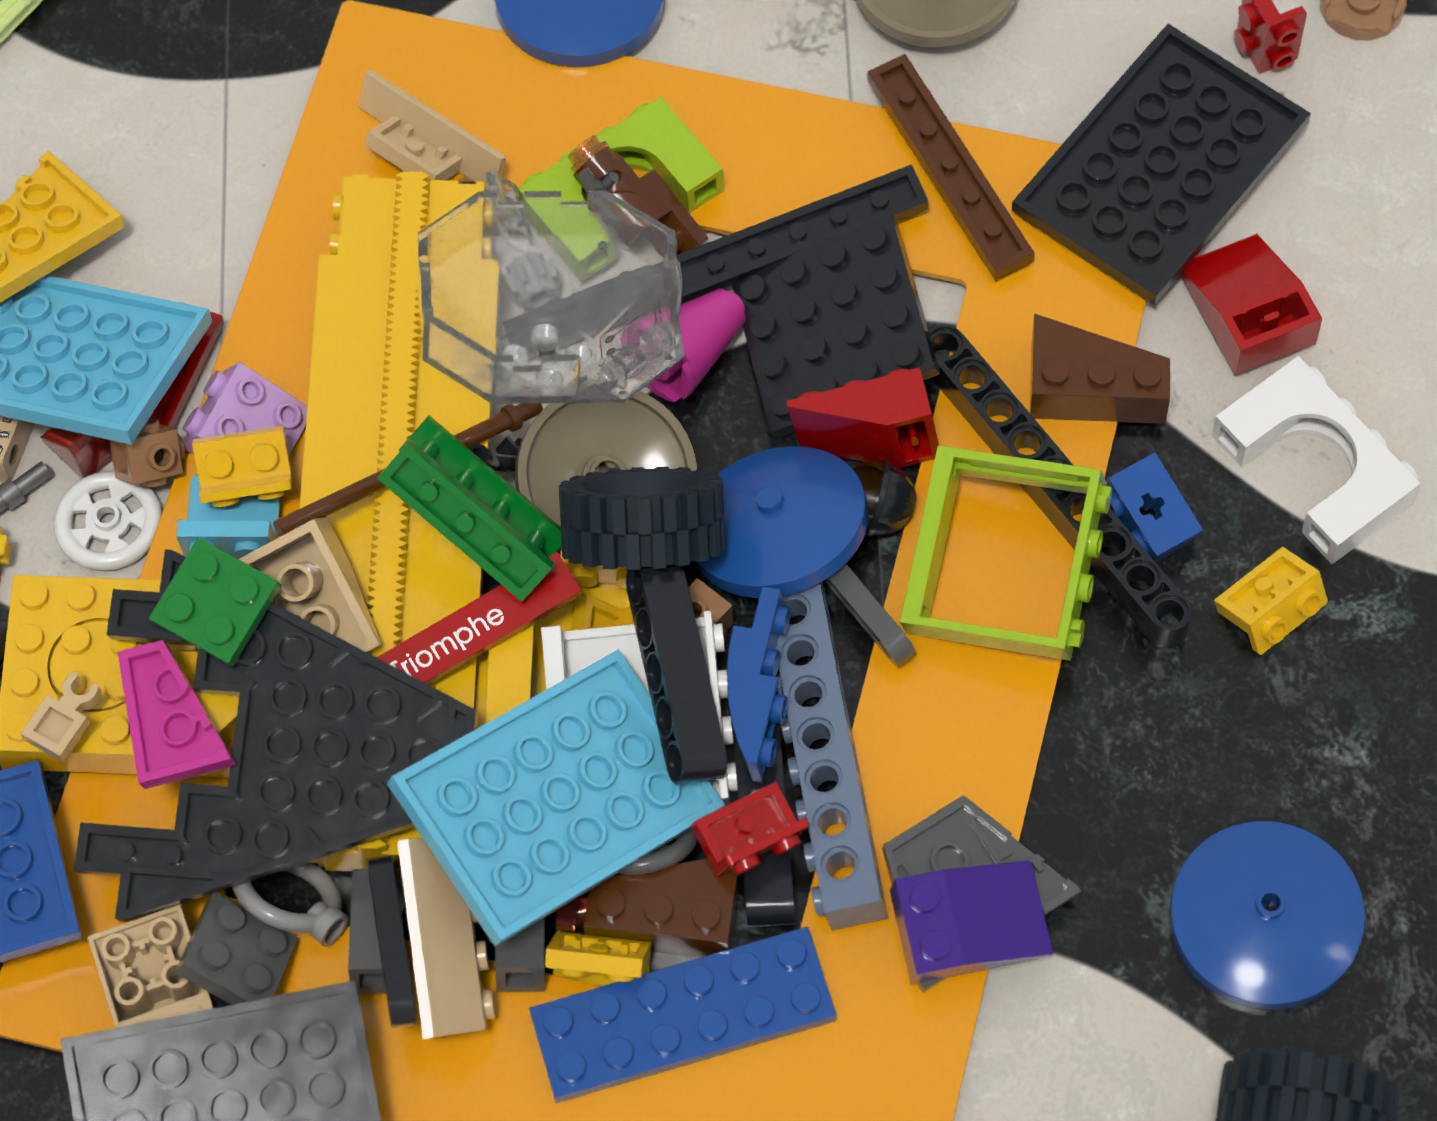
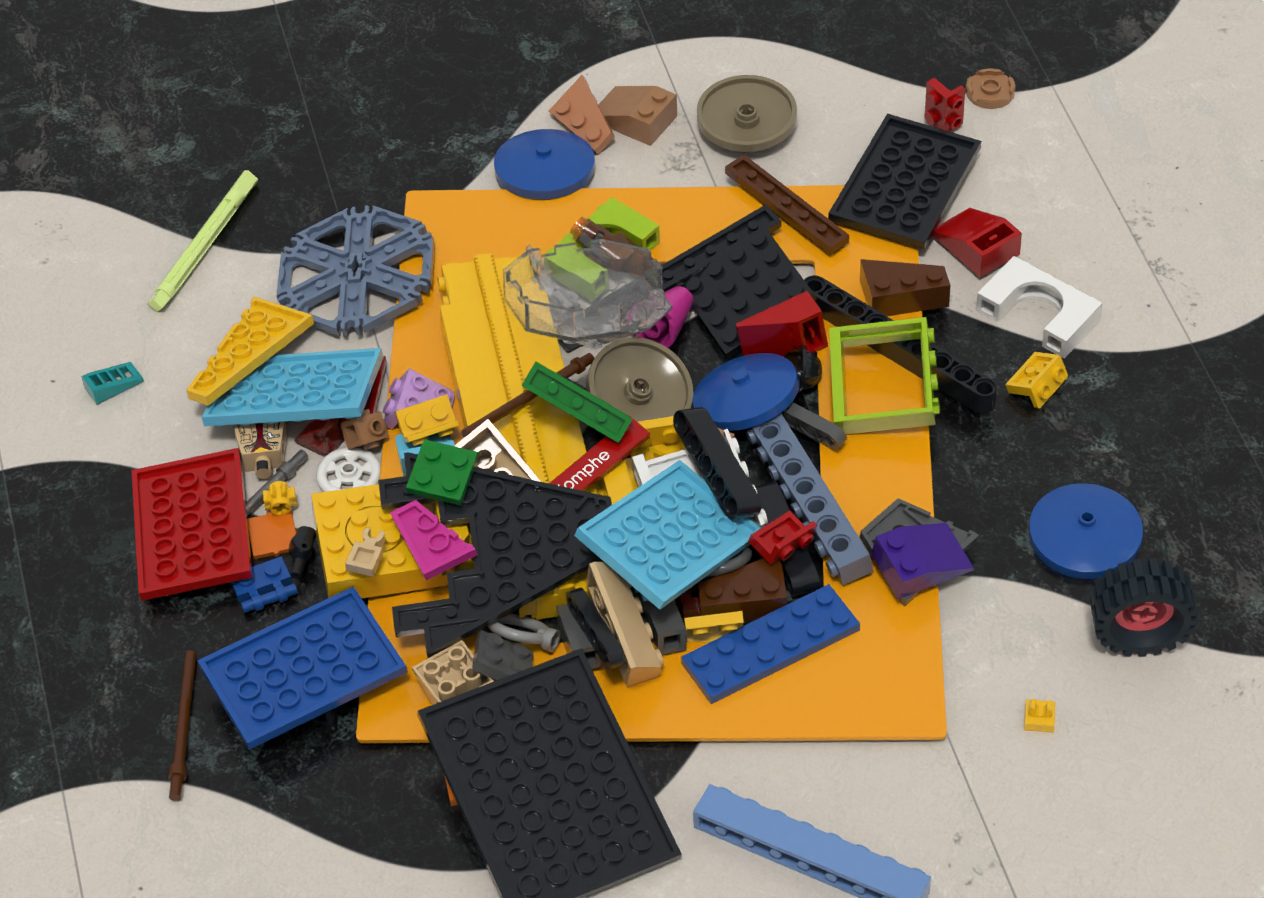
camera: 15 degrees left, 15 degrees down
tan bracket [358,69,506,194] -> none
black wheel [559,466,725,570] -> none
blue slope [727,586,791,782] -> none
blue brick [1106,453,1203,563] -> none
none -> sand blue plate [276,205,435,336]

